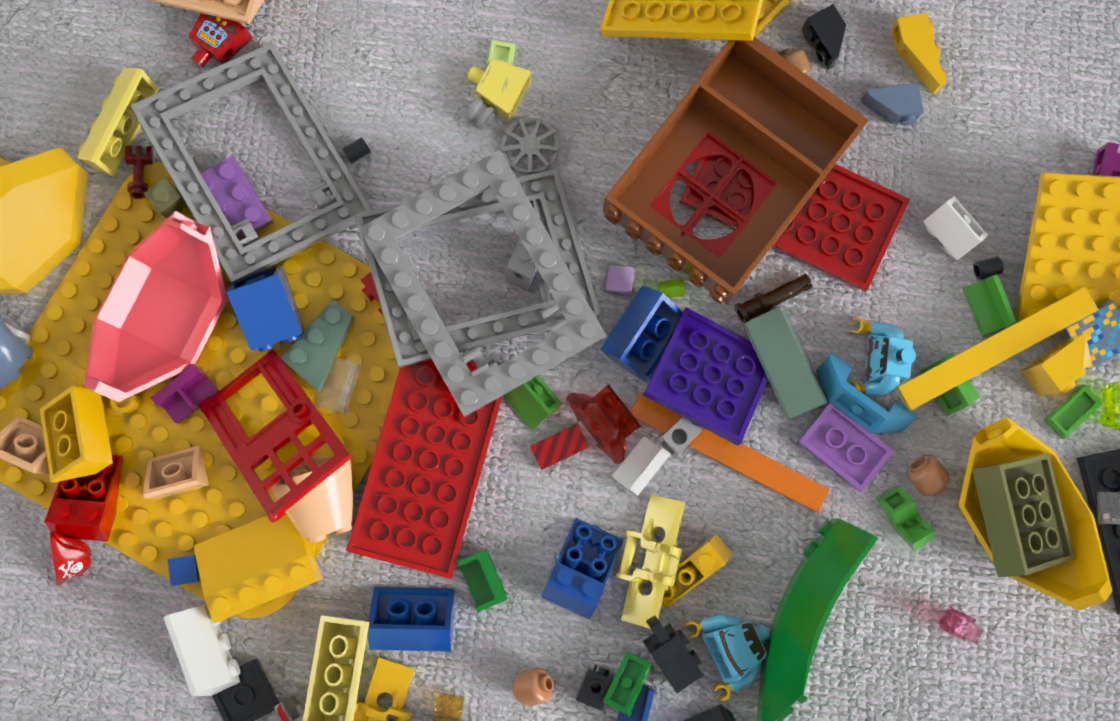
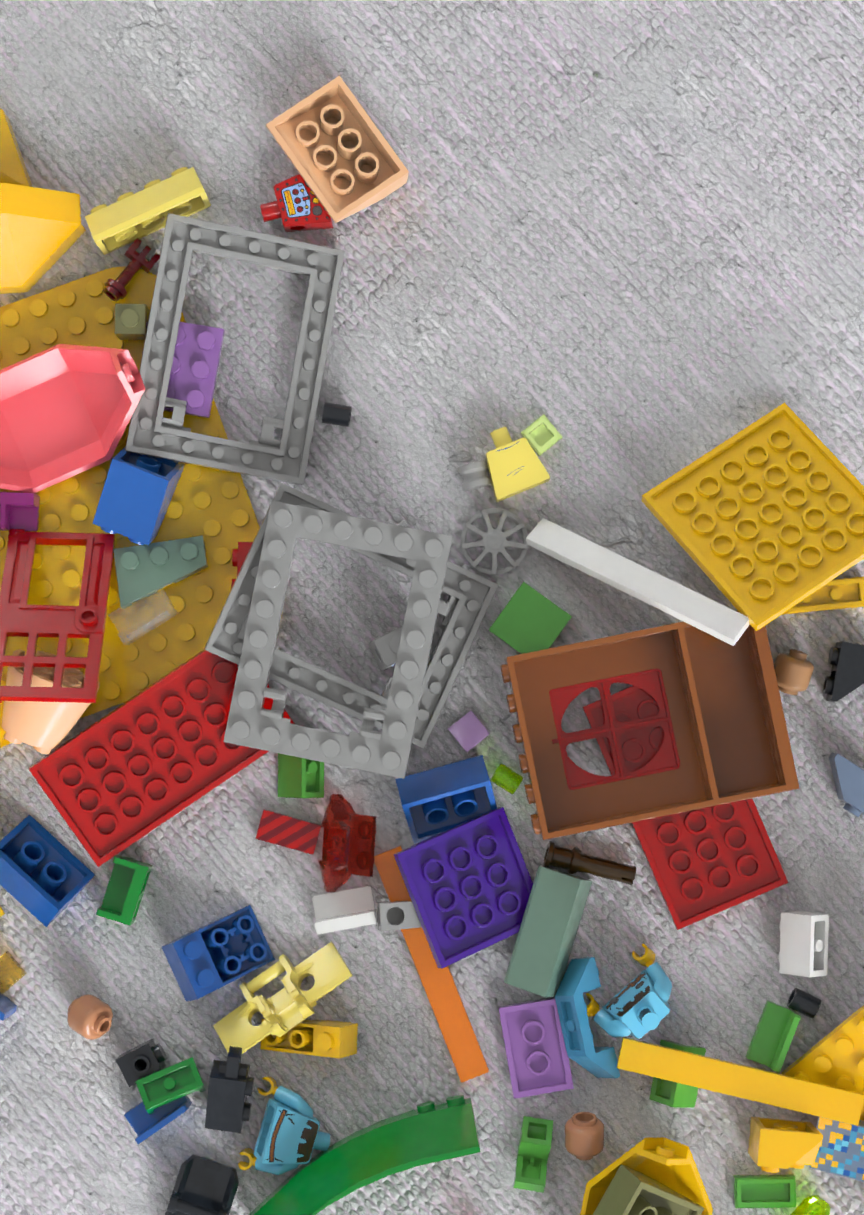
camera: 45 degrees right, 5 degrees up
none -> bright green tile [488,582,572,654]
none -> white tile [526,518,750,646]

